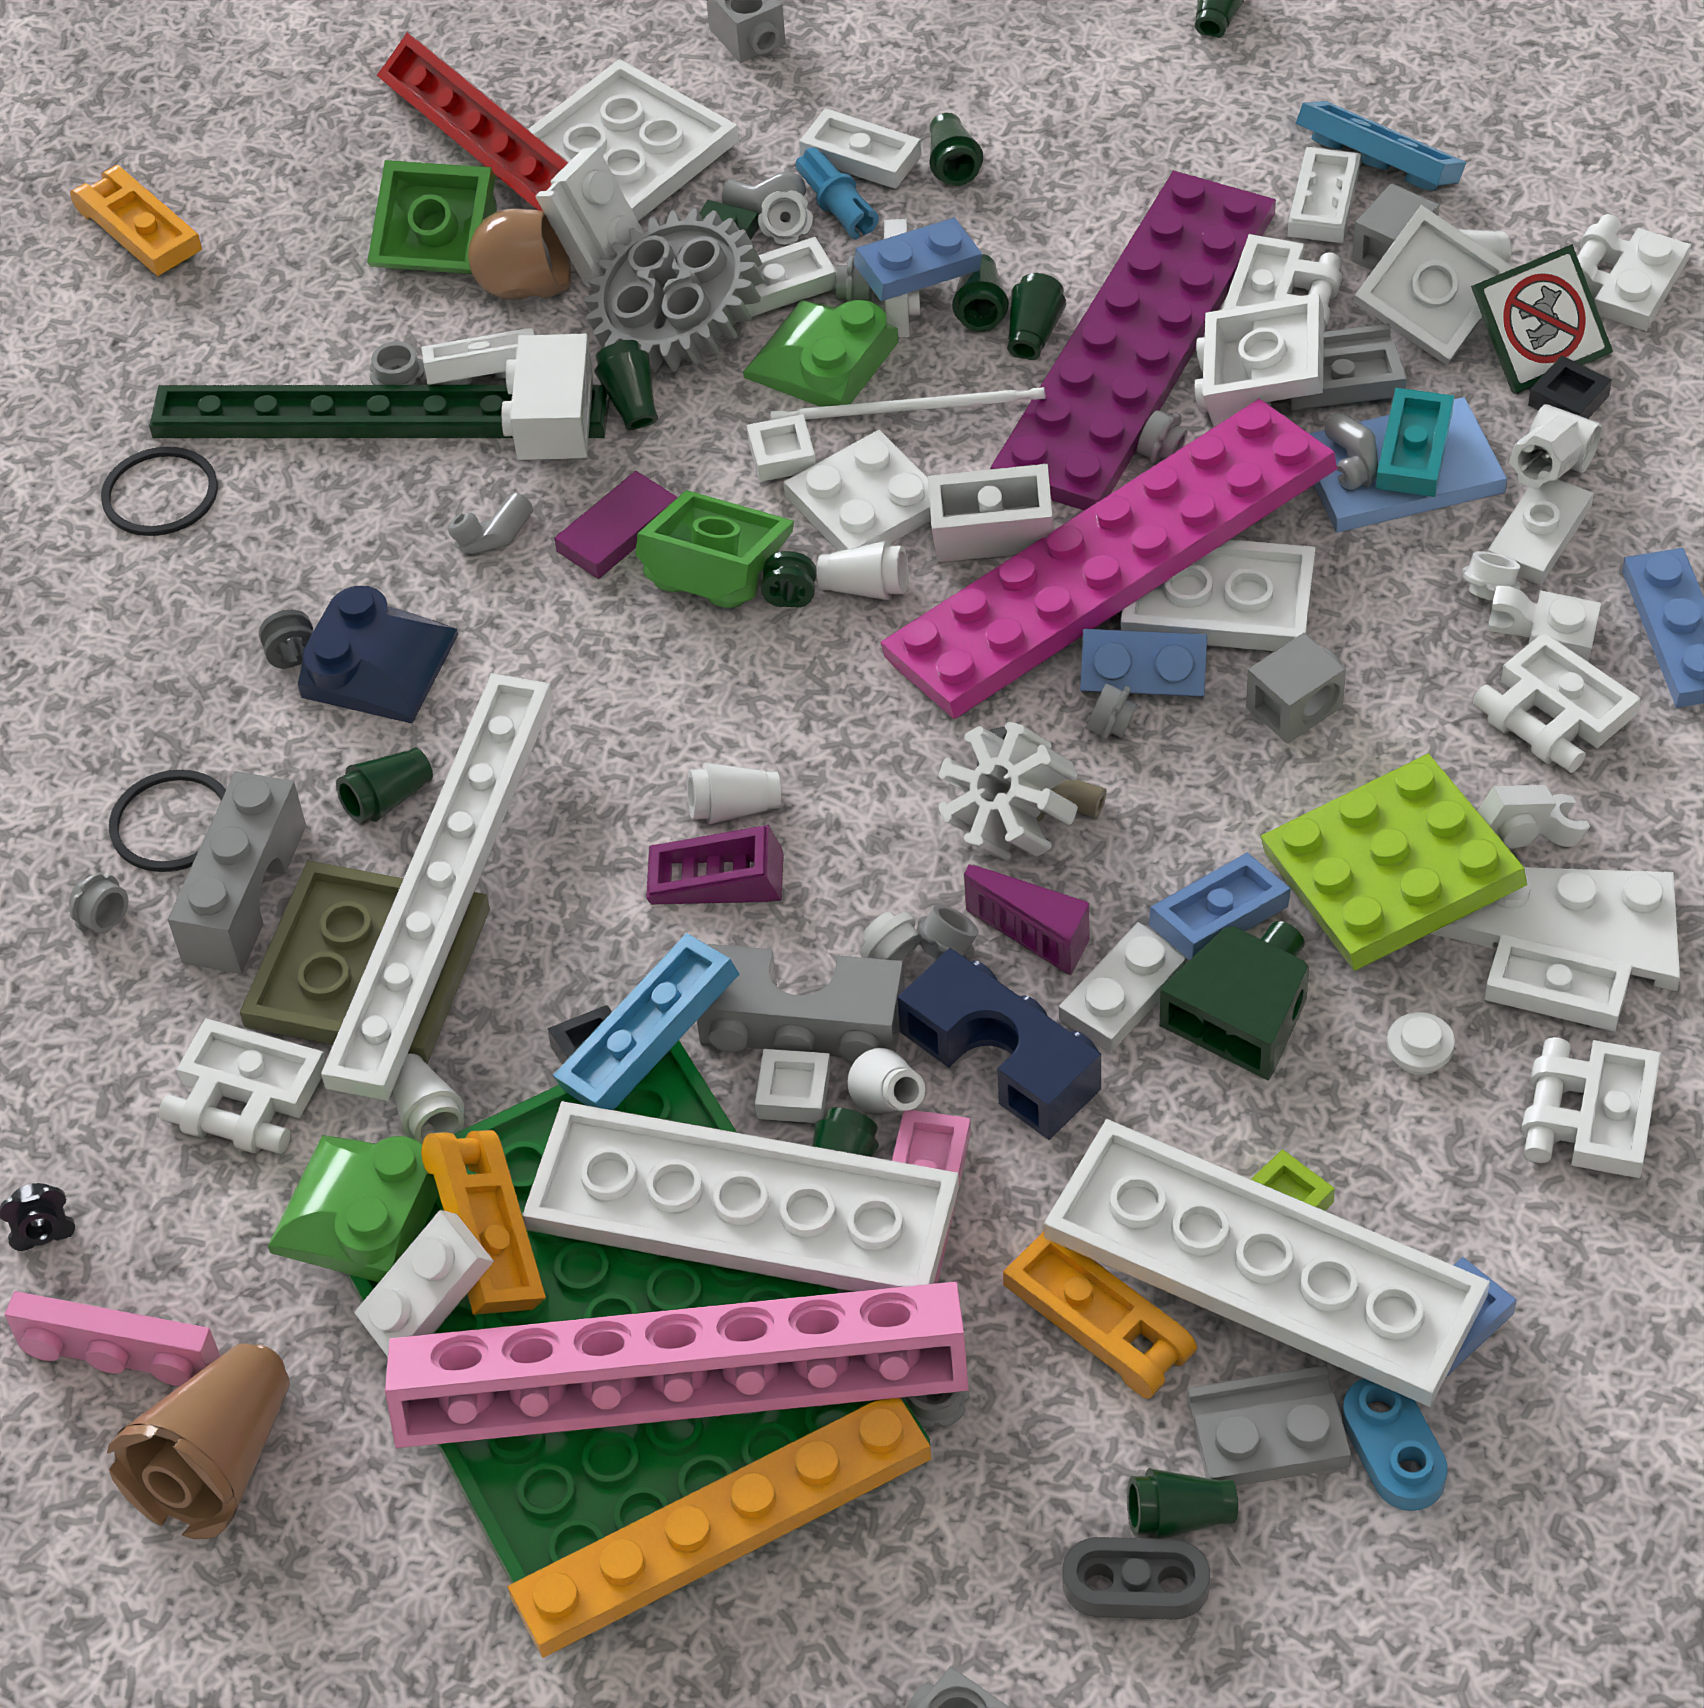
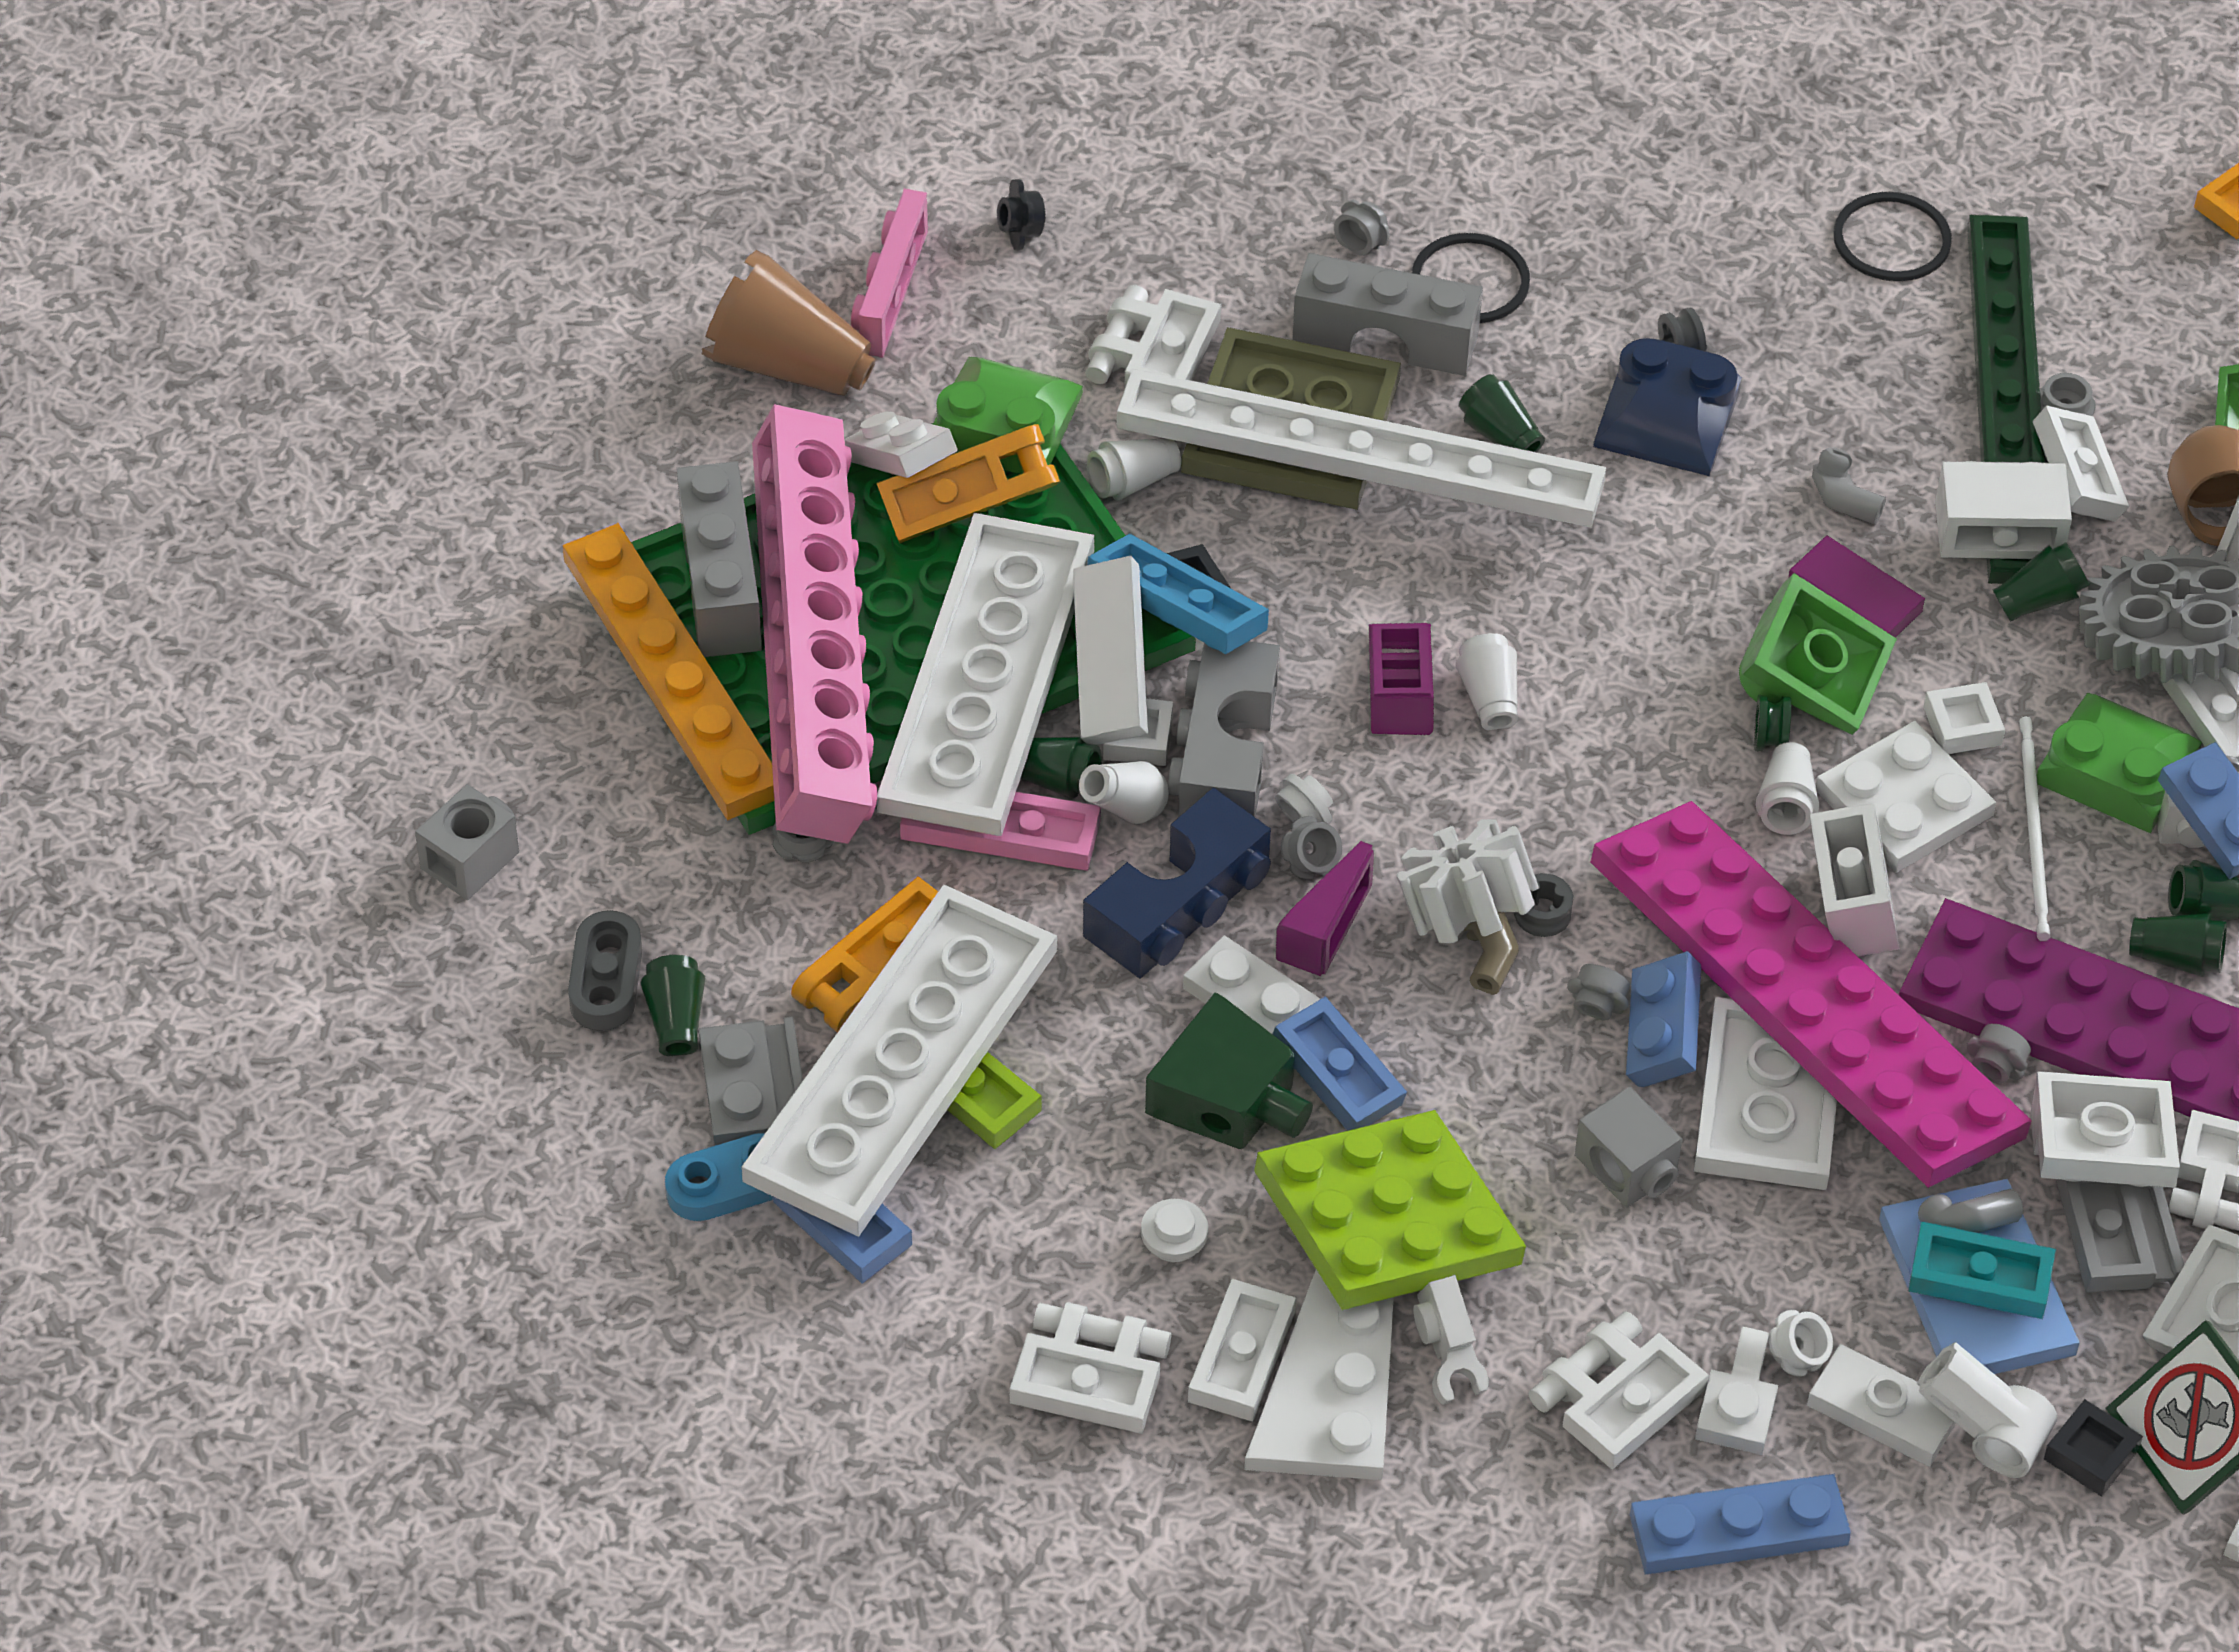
camera: 85 degrees right, 0 degrees up
none -> light grey arch [676,461,762,657]
none -> white tile [1073,556,1148,745]

